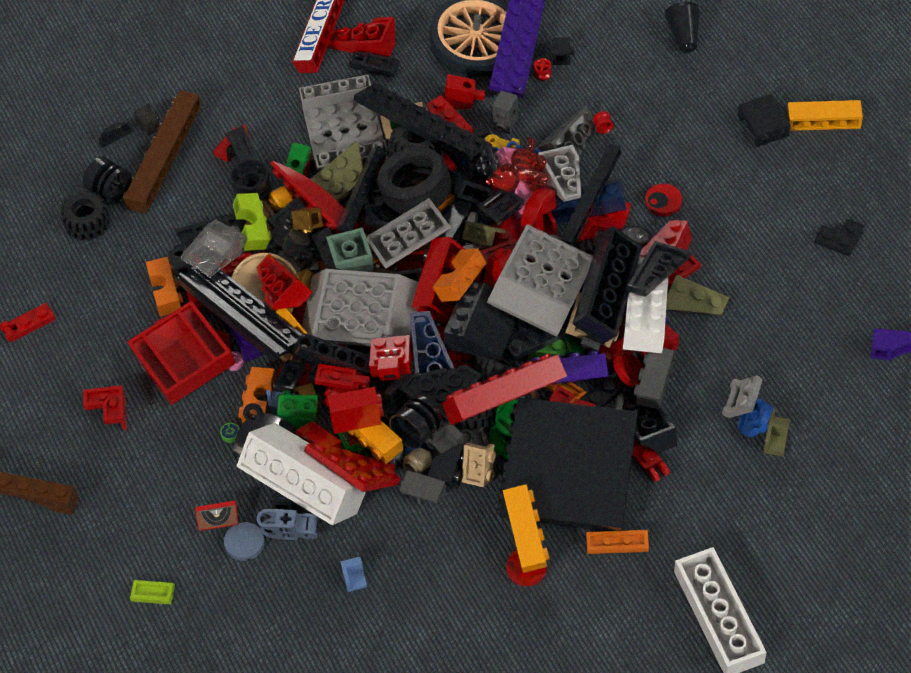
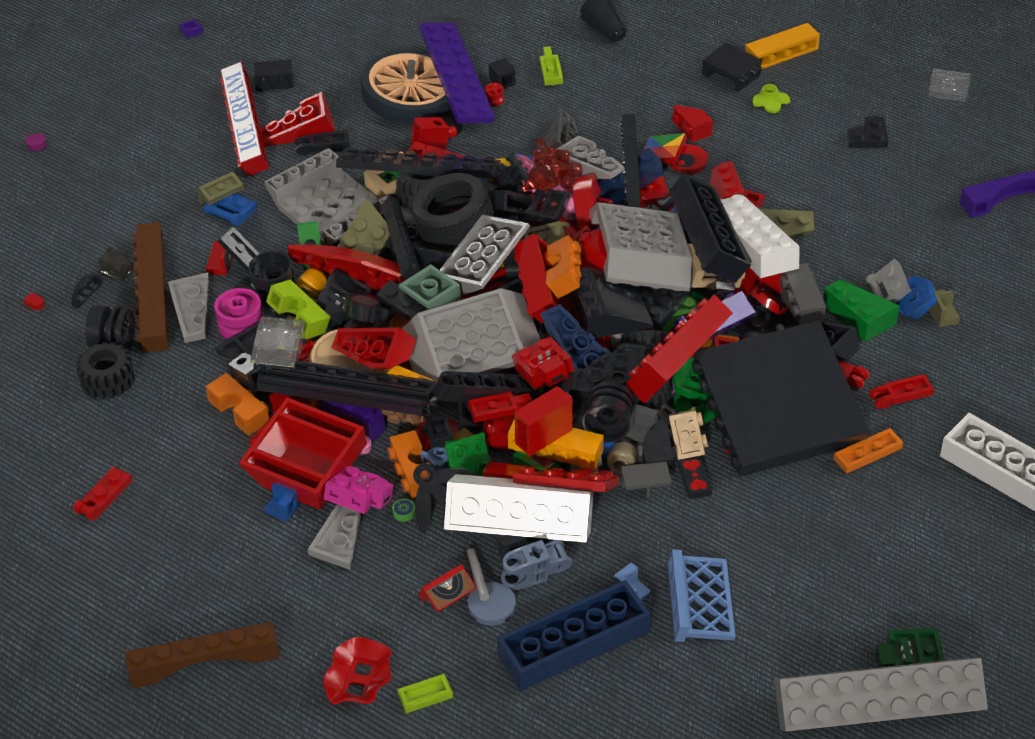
camera: 30 degrees left, 10 degrees down
red panel [83,385,127,430] -> none
pearl gold brick [291,208,323,233] -> none
dark grey brick [492,91,518,134] -> none
light orange brick [503,484,550,573] -> none
red tile [506,549,547,587] -> none
red wheel [593,111,614,134] -> none
black wing [627,241,691,297] -> none
none -> red piece [23,292,45,311]
none -> light grey wing [168,273,209,343]
none -> olive panel [199,171,243,205]
none -> blue plate [204,193,258,226]
none -> dark pink wheel [214,288,264,339]
none -> blue panel [264,482,299,522]
none -> light grey wing [308,504,361,570]
none -> red piece [323,637,392,705]
none -> dark pink piece [324,466,393,514]
none -> light grey bar [466,548,489,601]
none -> dark blue brick [497,580,651,691]
none -> lime hinge [540,47,563,86]
none -> tile [643,133,687,164]
none -> medium blue fence [667,549,736,642]
none -> red slope [672,105,713,142]
none -> black tile [678,456,712,499]
none -> lime plate [753,84,790,114]
none -> green wedge [823,279,900,342]
none -> red hinge [869,374,934,409]

